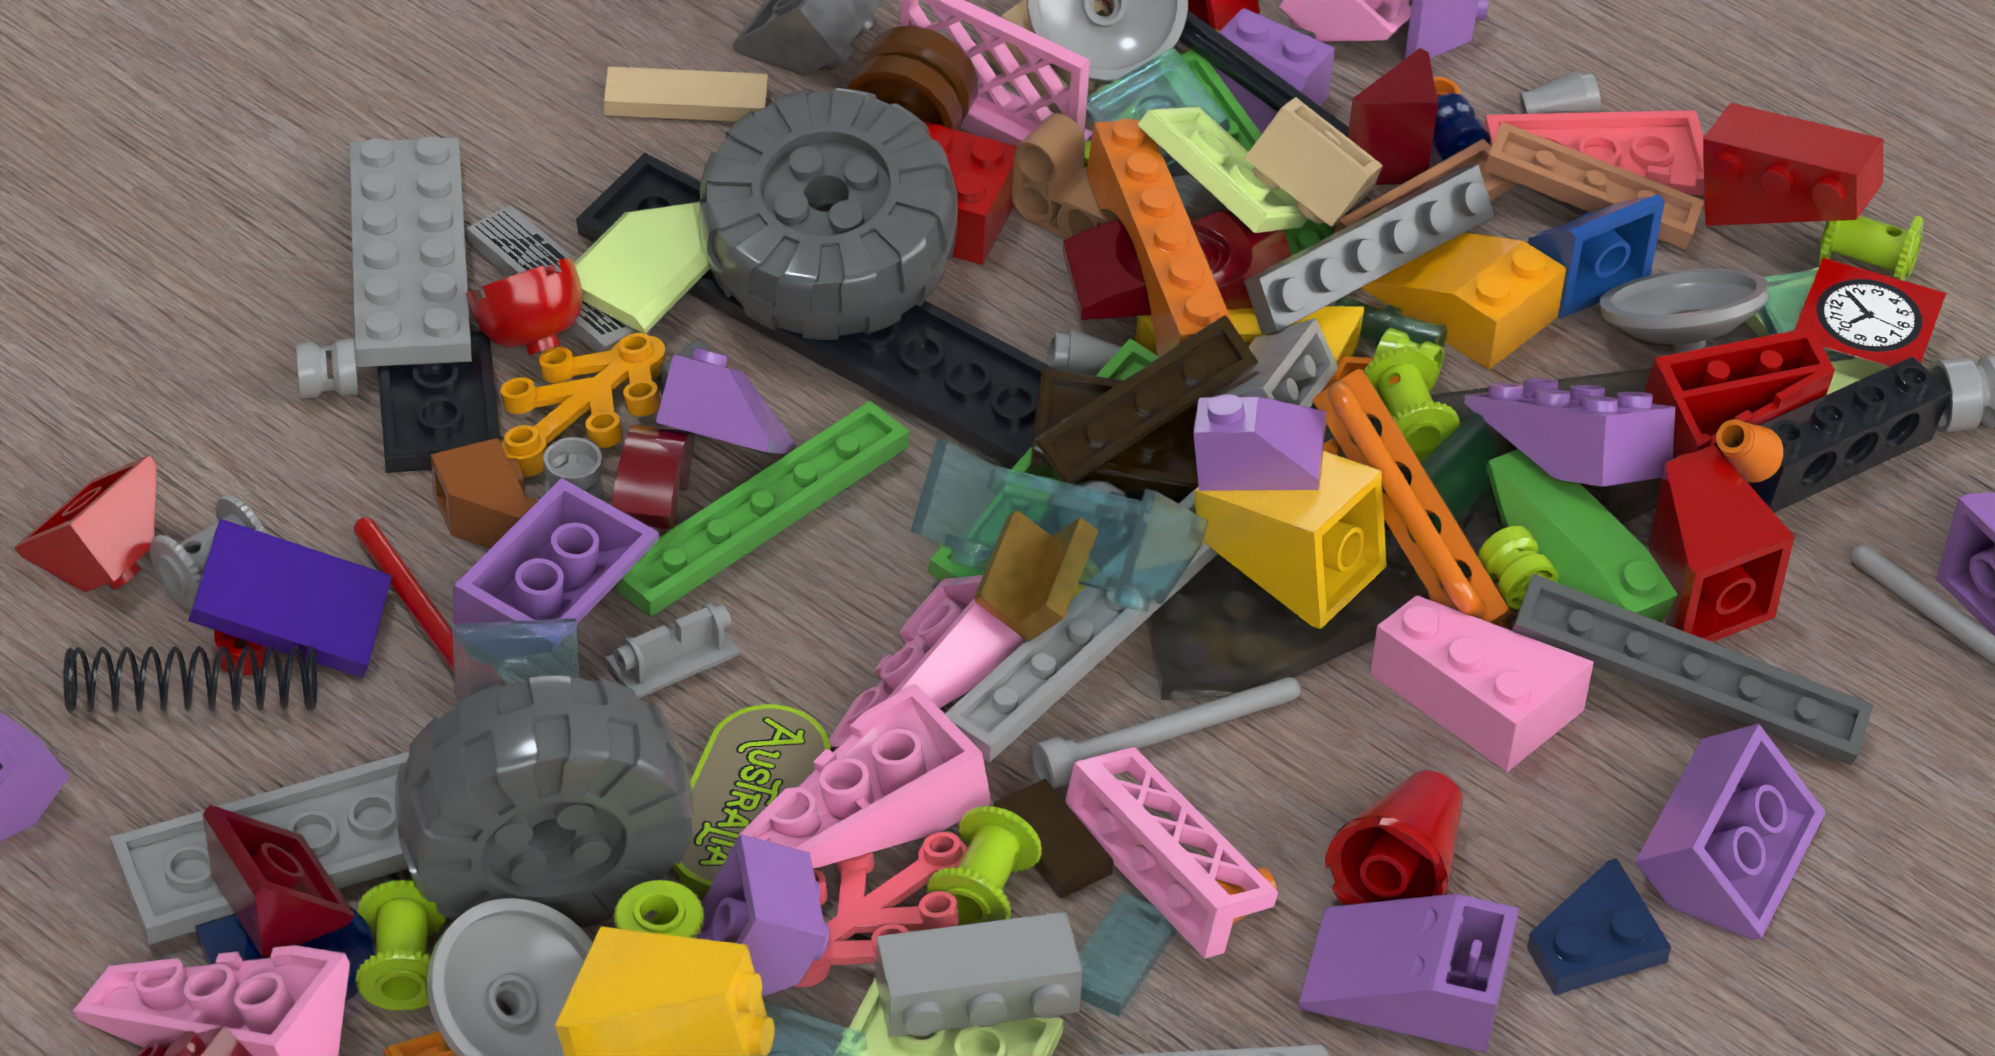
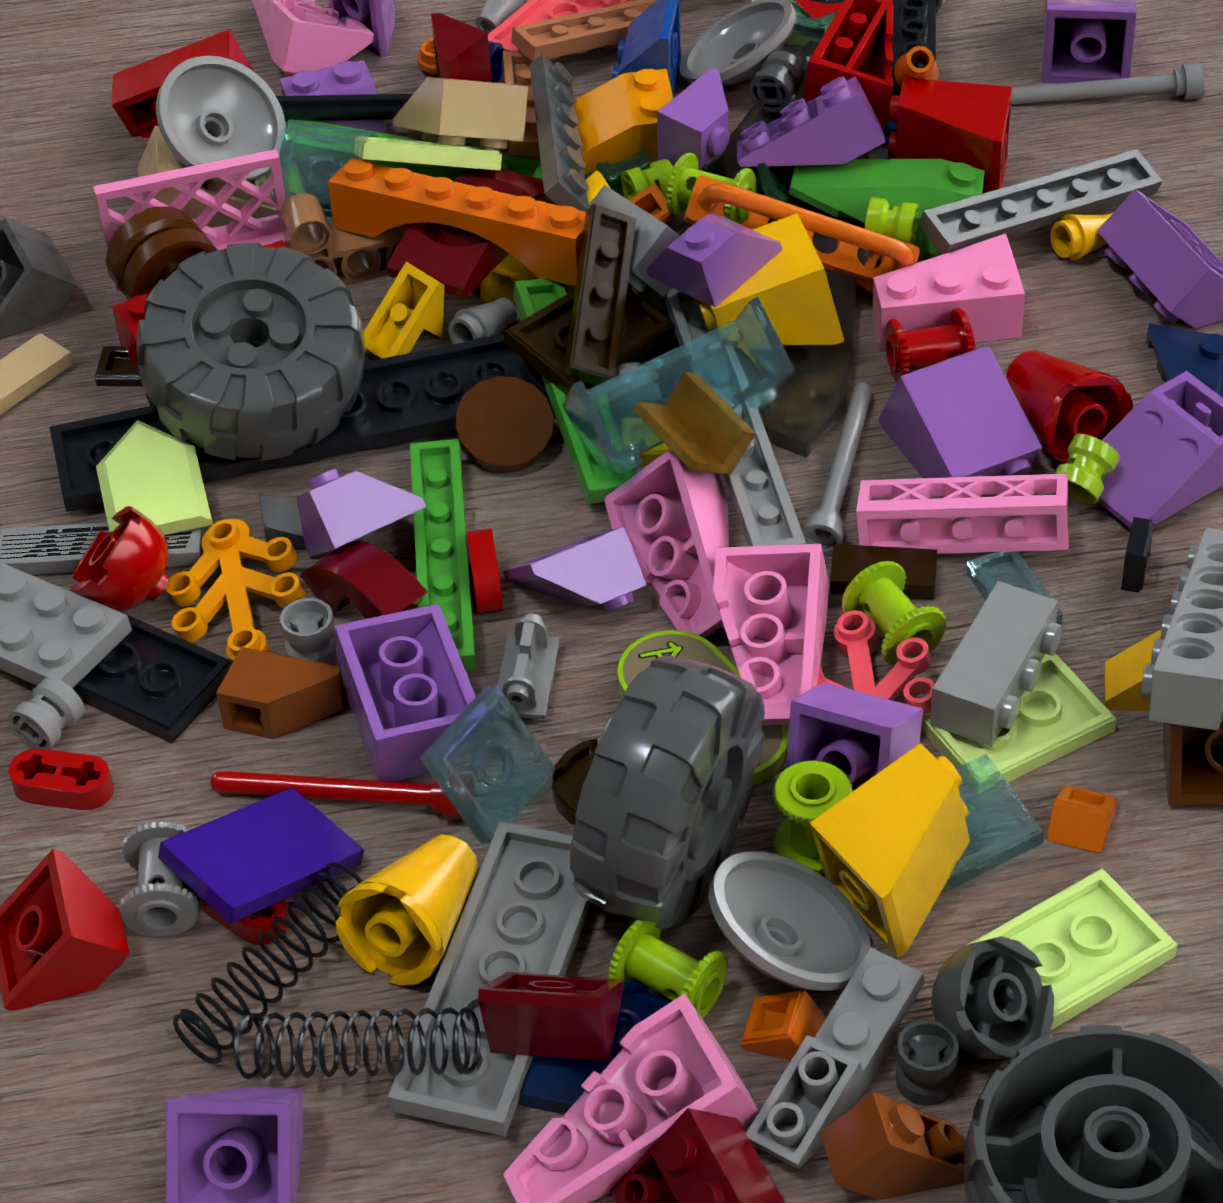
camera: 45 degrees left, 0 degrees up
none -> red beam [8,749,114,810]
none -> black piece [233,1007,481,1080]
none -> yellow cone [335,835,478,986]
none -> yellow slope [363,262,444,359]
none -> reddish brown tile [455,376,554,473]
none -> red beam [466,528,503,614]
none -> slope [503,526,647,612]
none -> medium lavender slope [657,67,730,169]
none -> dark grey wheel [749,51,805,112]
none -> medium lavender slope [878,345,1042,498]
none -> red hose [885,308,975,383]
none -> yellow cone [1050,213,1113,260]
none -> lime wheel [1054,434,1121,504]
none -> black tile [1121,517,1154,593]

